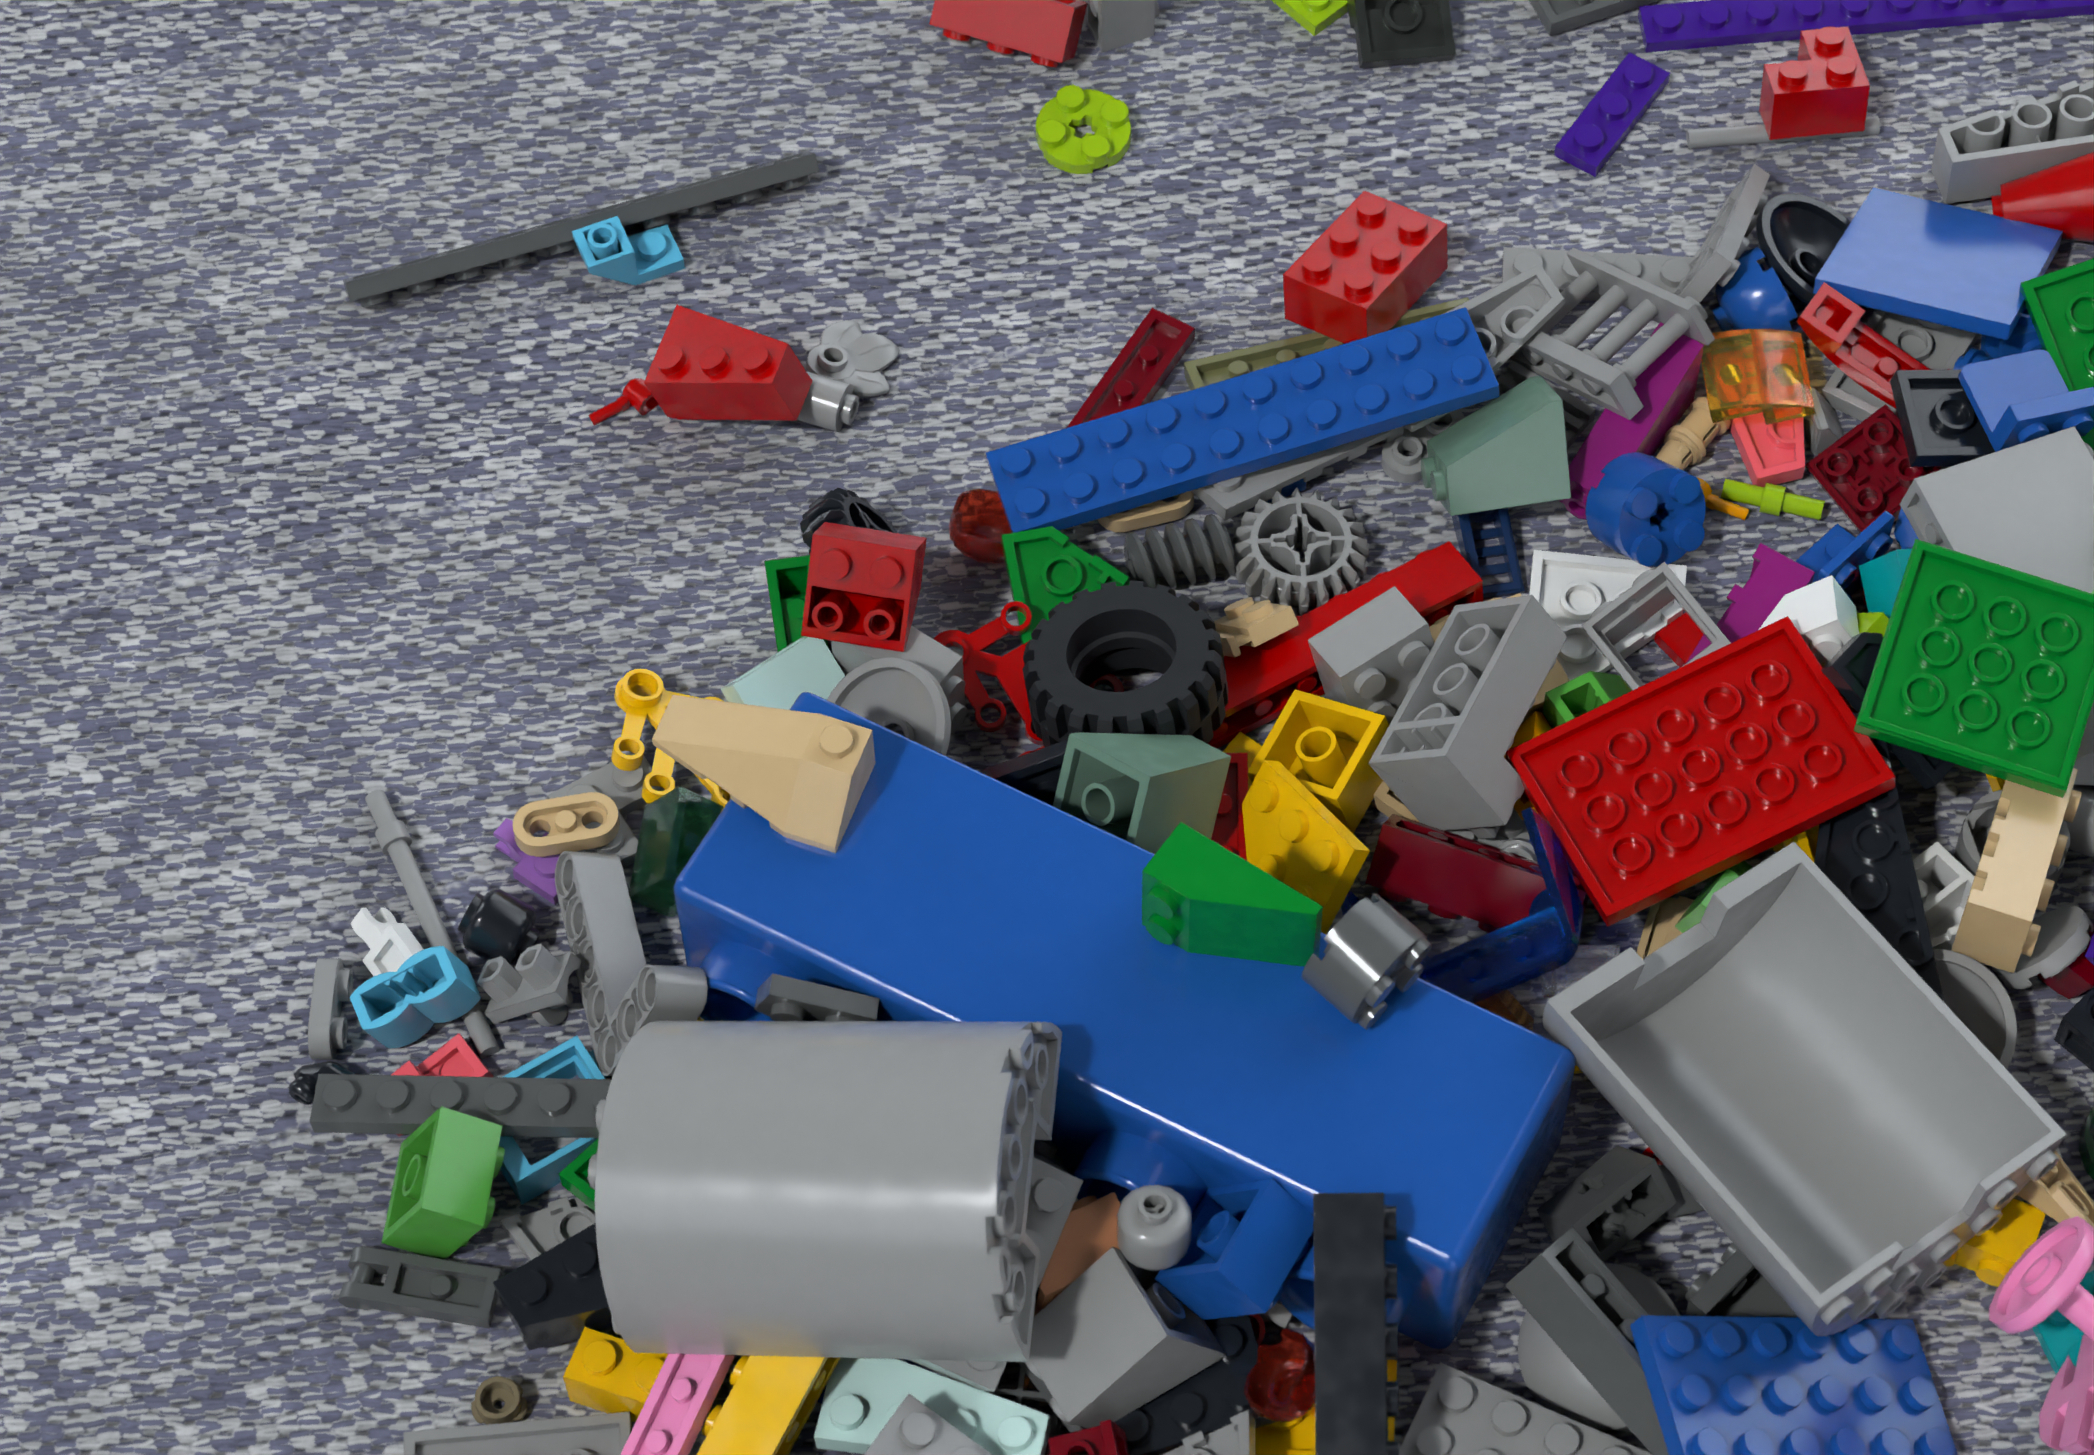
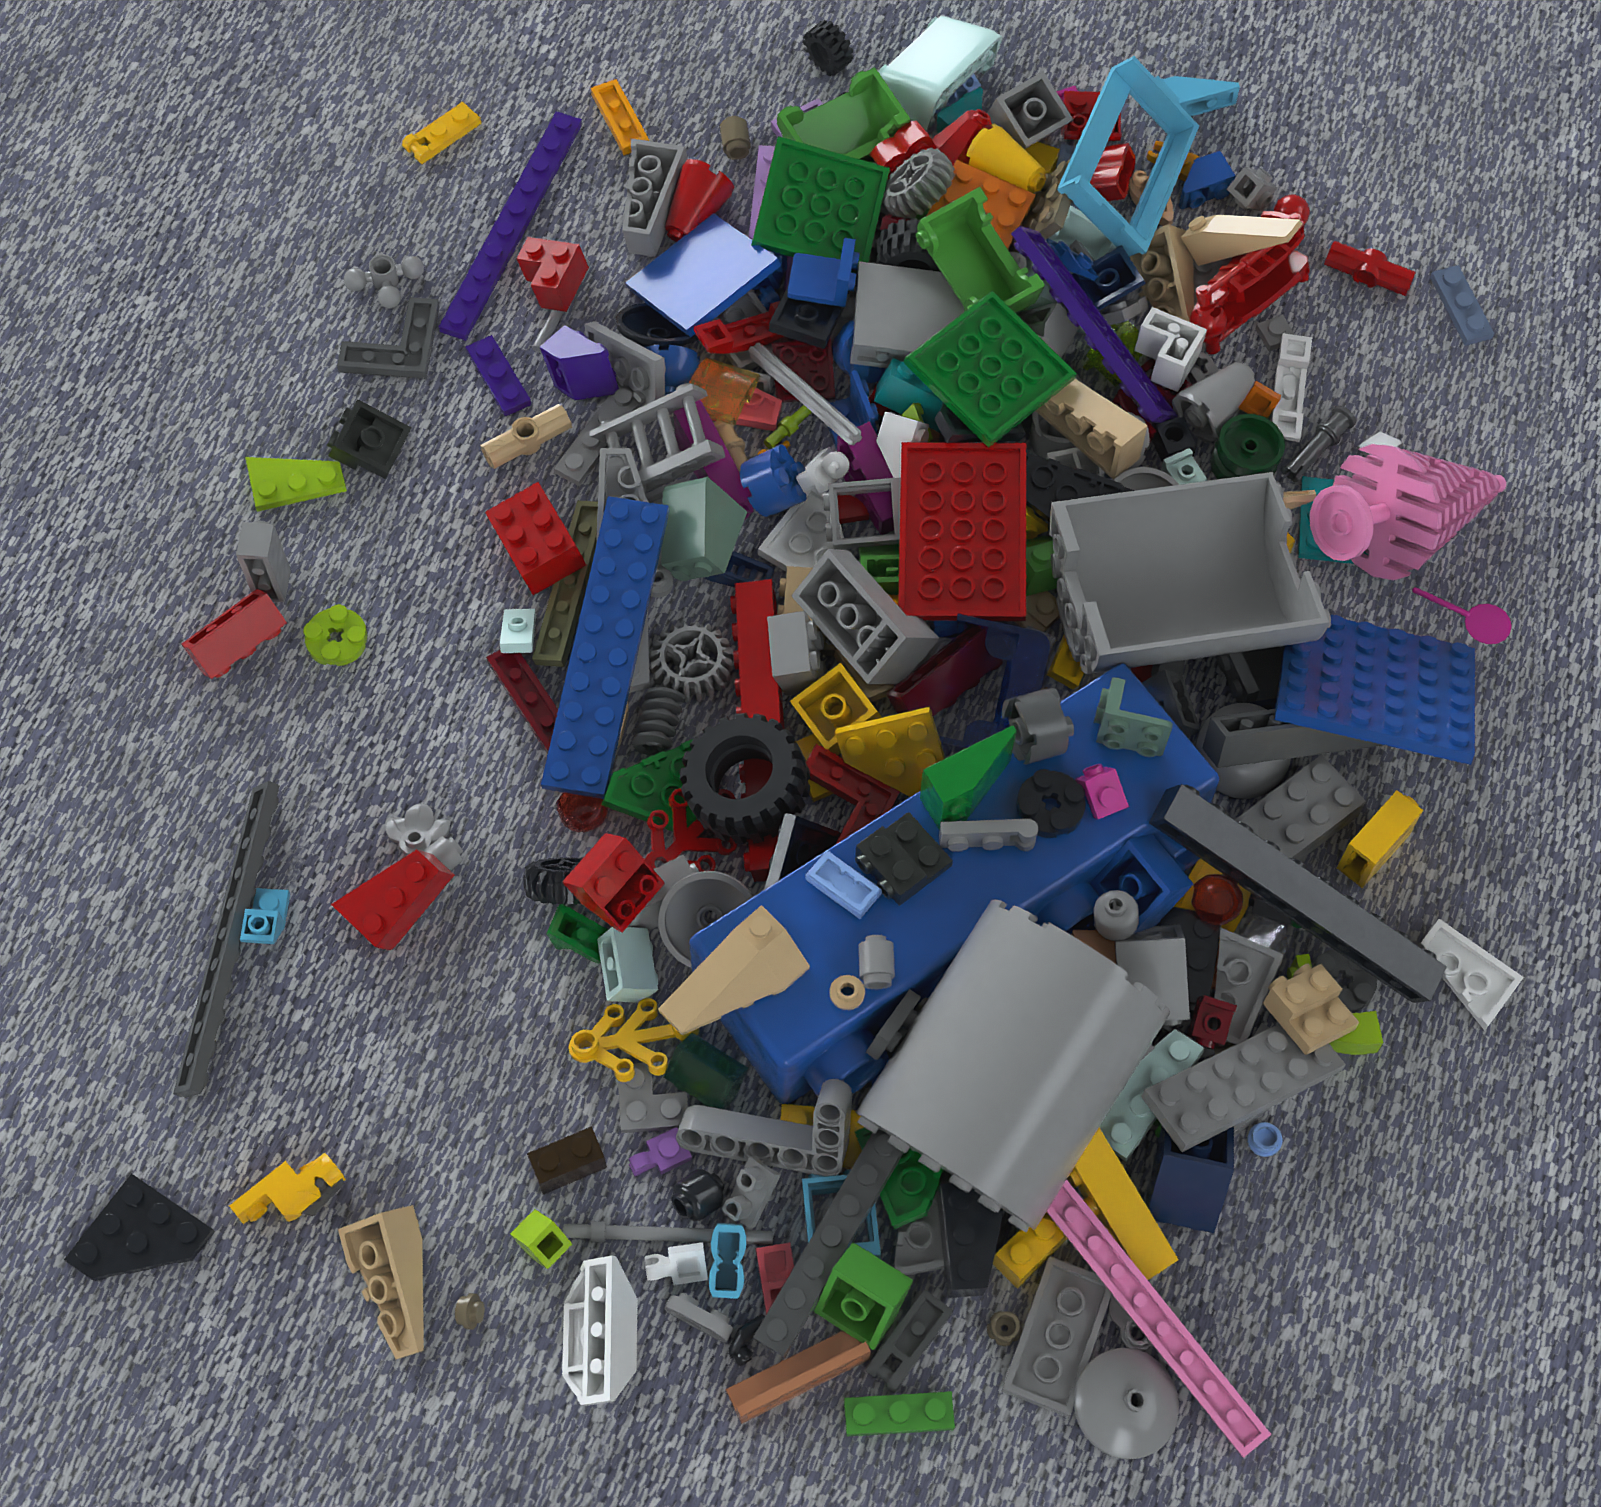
camera: 65 degrees left, 5 degrees up
tan plate [513,792,620,857] -> none
red hand [588,378,659,425] -> none
sand green slope [1053,732,1231,854] -> none
tan plate [1214,597,1299,658] -> none
none -> black plate [64,1173,215,1281]
none -> yellow plate [229,1152,346,1224]
none -> tan wedge [338,1205,424,1359]
none -> dark tan plate [455,1293,485,1330]
none -> tan piece [480,404,572,469]
none -> light aqua plate [500,609,536,653]
none -> lime brick [510,1209,572,1270]
none -> dark brown brick [527,1126,607,1195]
none -> dark purple slope [540,325,619,400]
none -> white wedge [562,1256,637,1406]
none -> nougat fence [726,1331,871,1424]
none -> light grey axle [749,343,862,445]
none -> white hips [796,447,850,494]
none -> light blue plate [805,850,882,919]
none -> tan plate [830,975,865,1010]
none -> bright green plate [844,1391,955,1436]
none -> pearl dark grey plate [855,812,953,906]
none -> light grey brick [858,935,895,989]
none -> light grey plate [939,819,1038,851]
none -> black plate [1016,769,1086,838]
none -> dark pink bracket [1075,764,1129,819]
none -> sand green bracket [1094,677,1173,757]
none -> light aqua brick [1161,448,1207,485]

